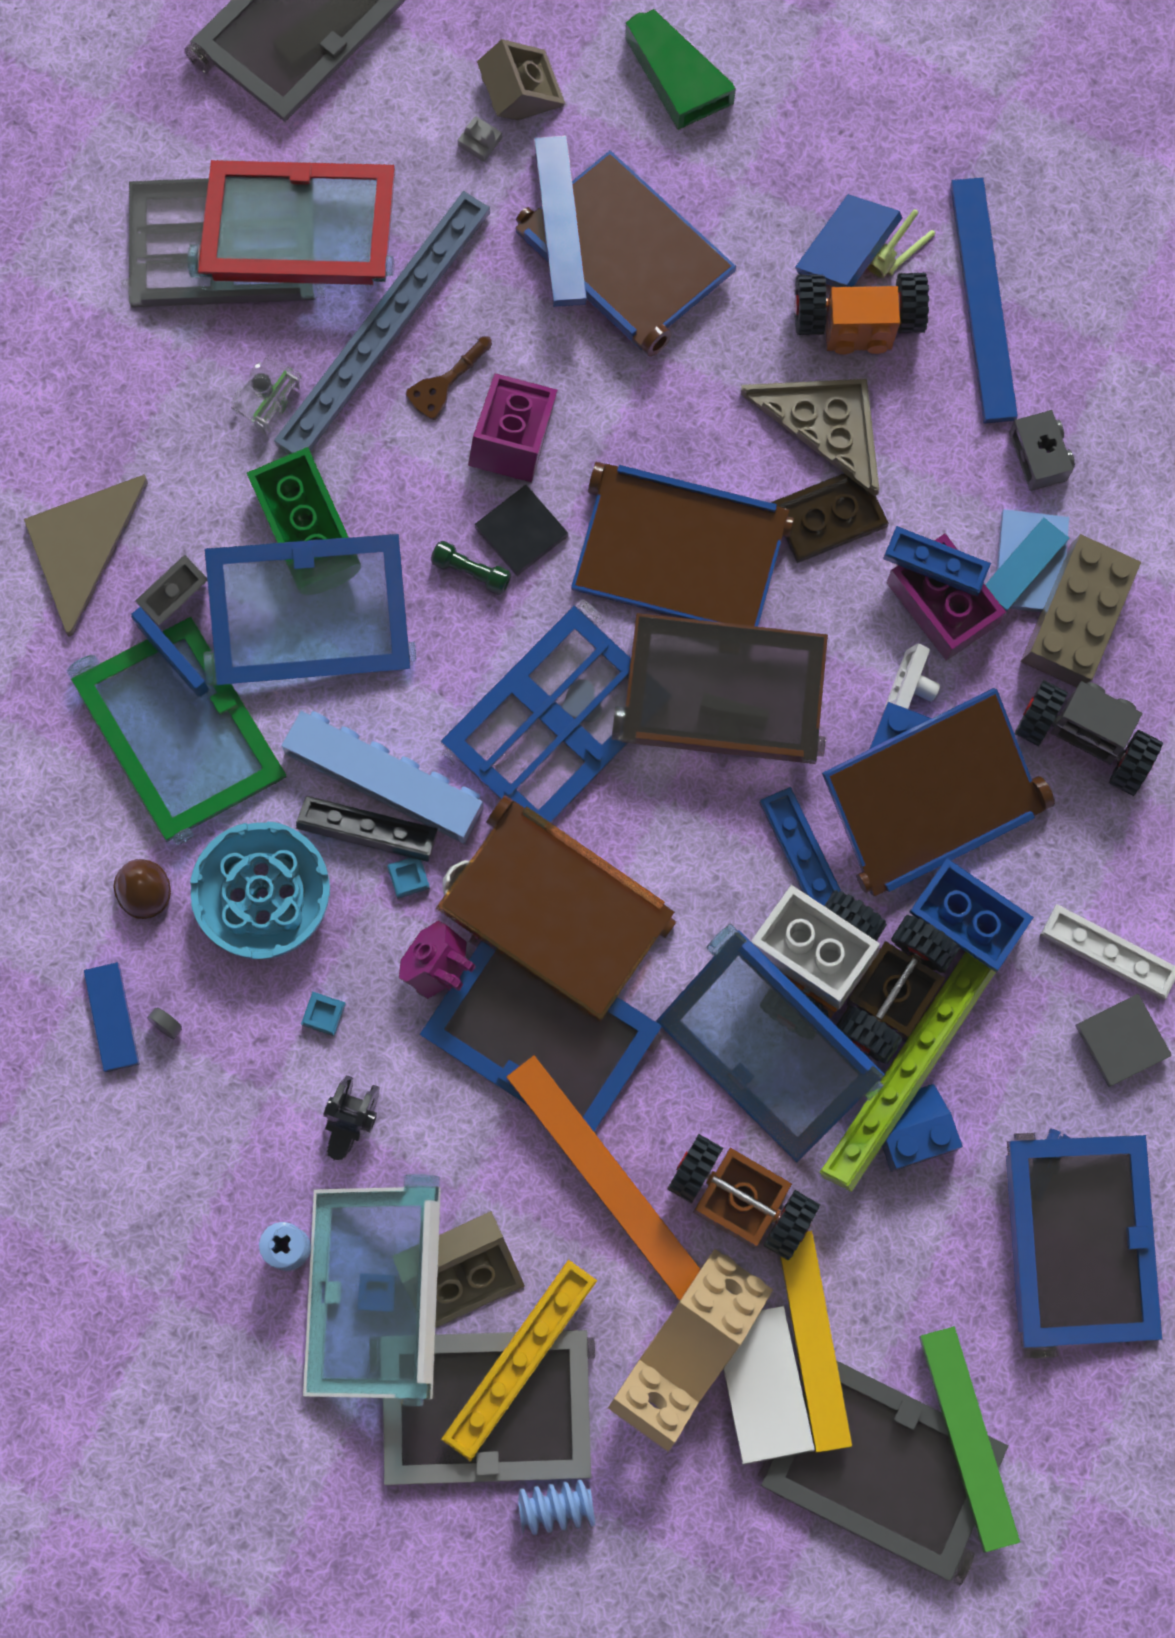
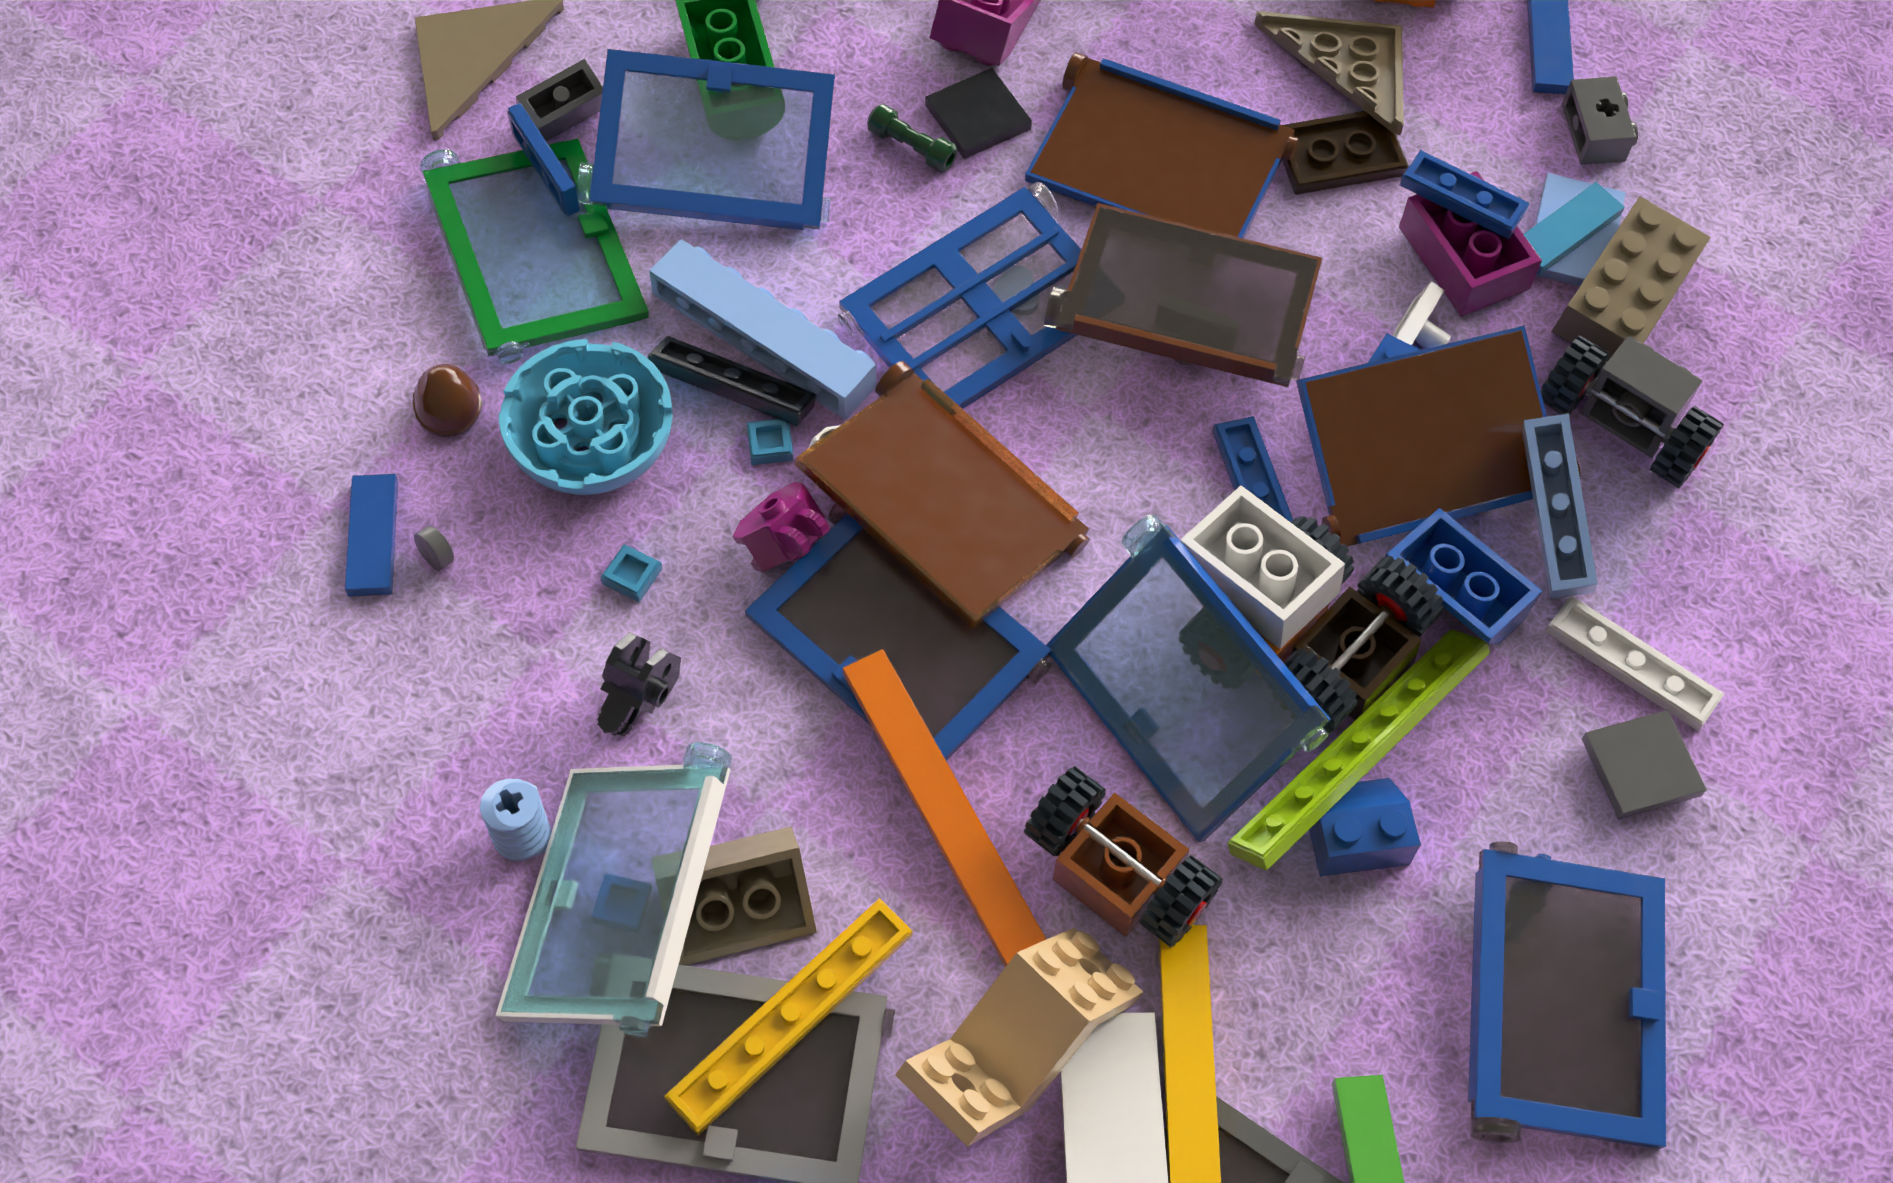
camera: 10 degrees right, 15 degrees down
none -> light blue brick [1522,413,1598,599]

